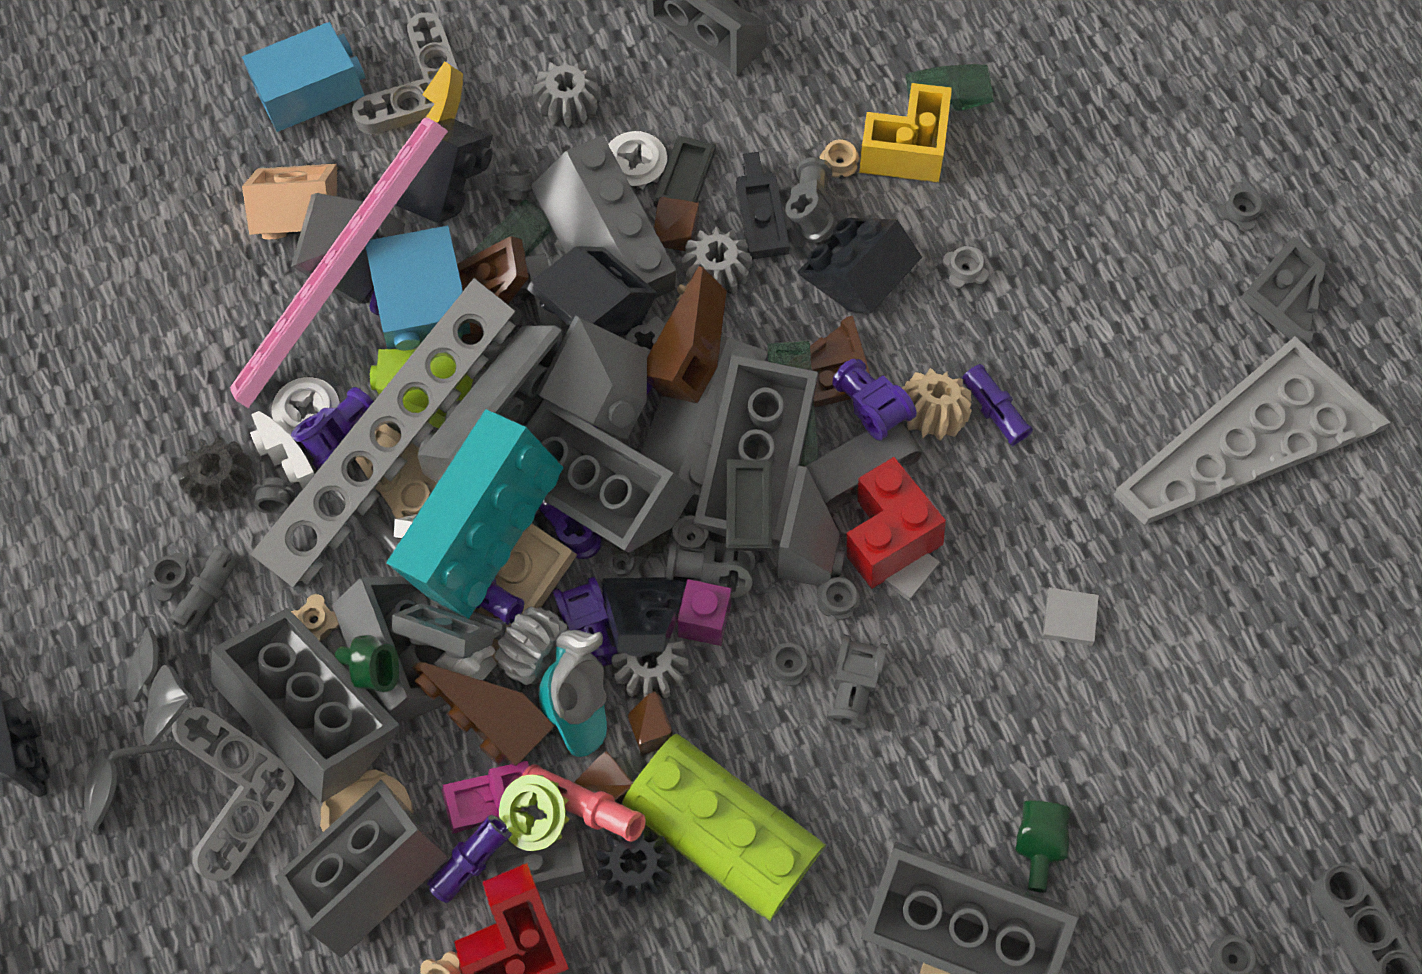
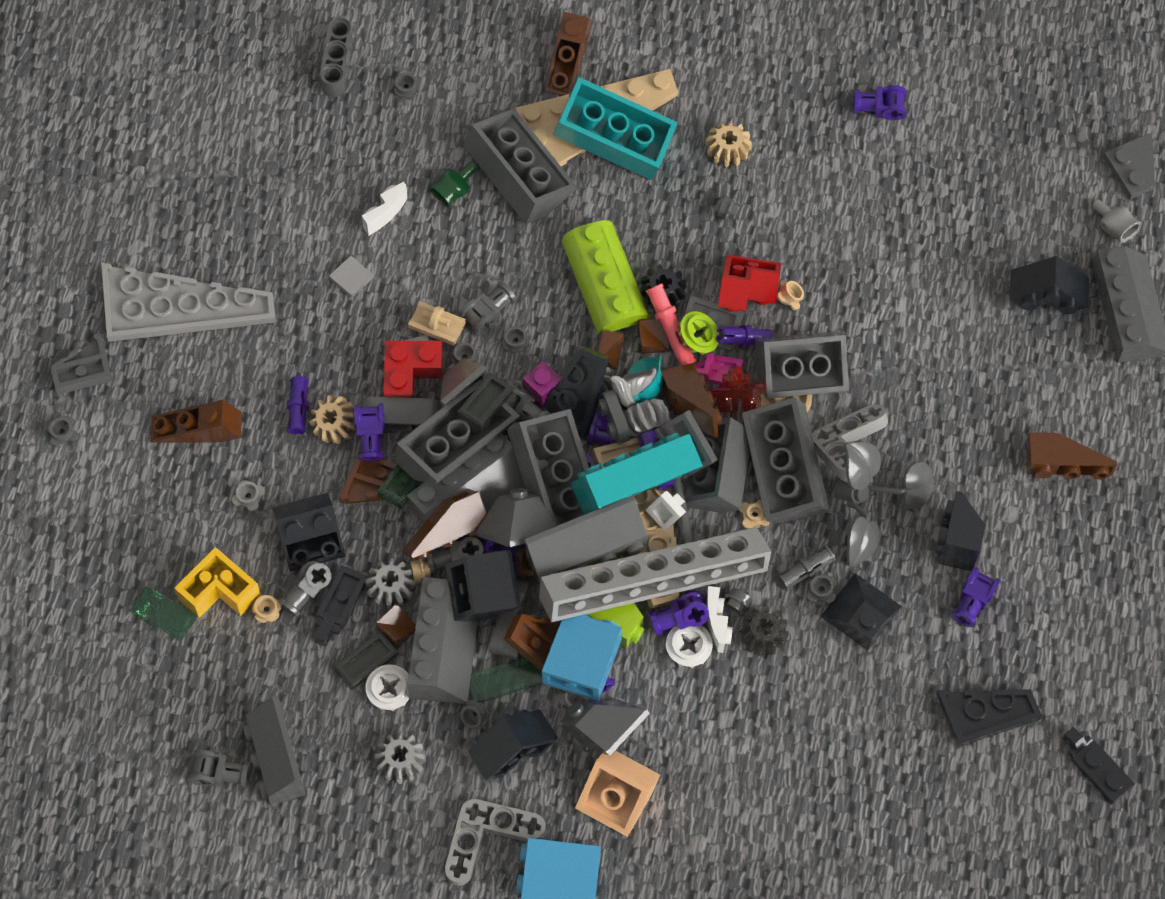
camera: 150 degrees left, 0 degrees up
bright pink tile [230,117,448,408] -> none
dark green piece [335,635,399,692] -> none
yellow slope [423,62,463,122] -> none
none -> reddish brown slope [150,400,242,443]
none -> white slope [362,182,407,236]
none -> tan hips [408,301,466,346]
none -> dark grey plate [597,390,630,444]
none -> clear red hips [710,366,767,412]
none -> black slope [821,573,902,651]

